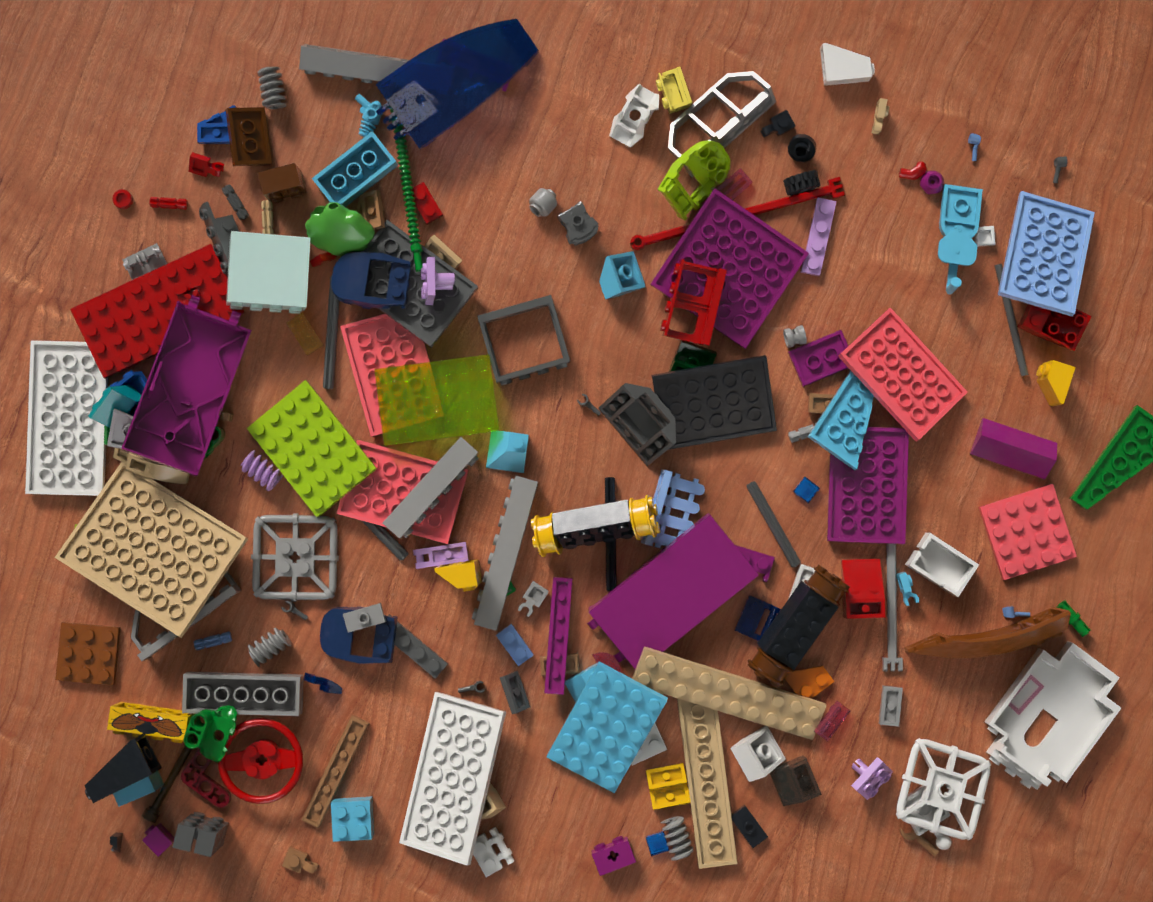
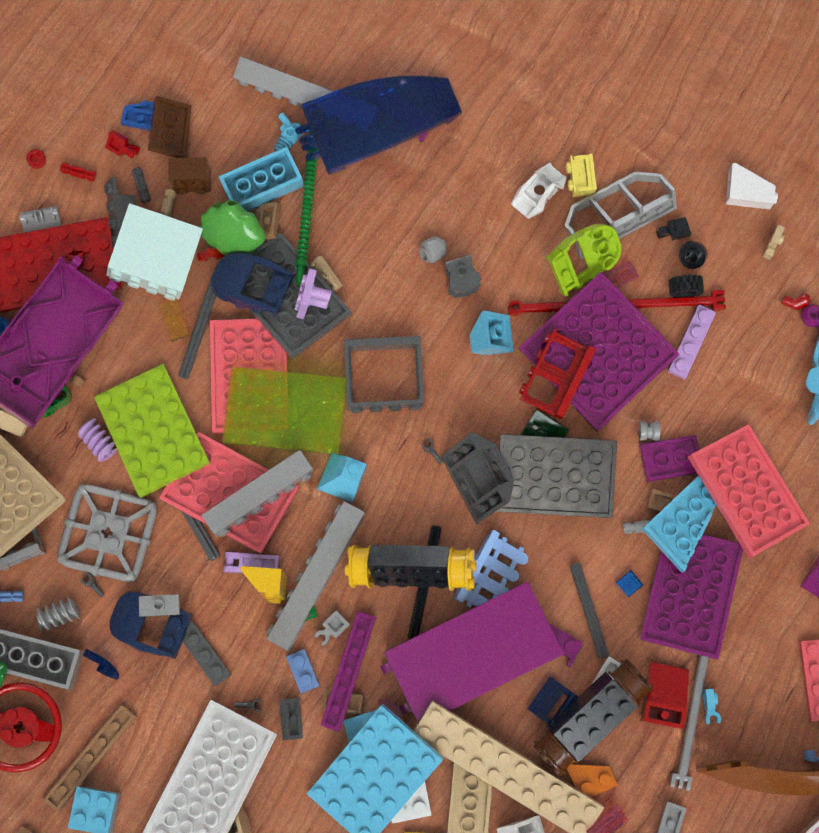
camera: 15 degrees right, 10 degrees down
light grey piece [257,67,287,109] -> none
red plate [412,182,443,225] -> none
white piece [905,532,979,597] -> none

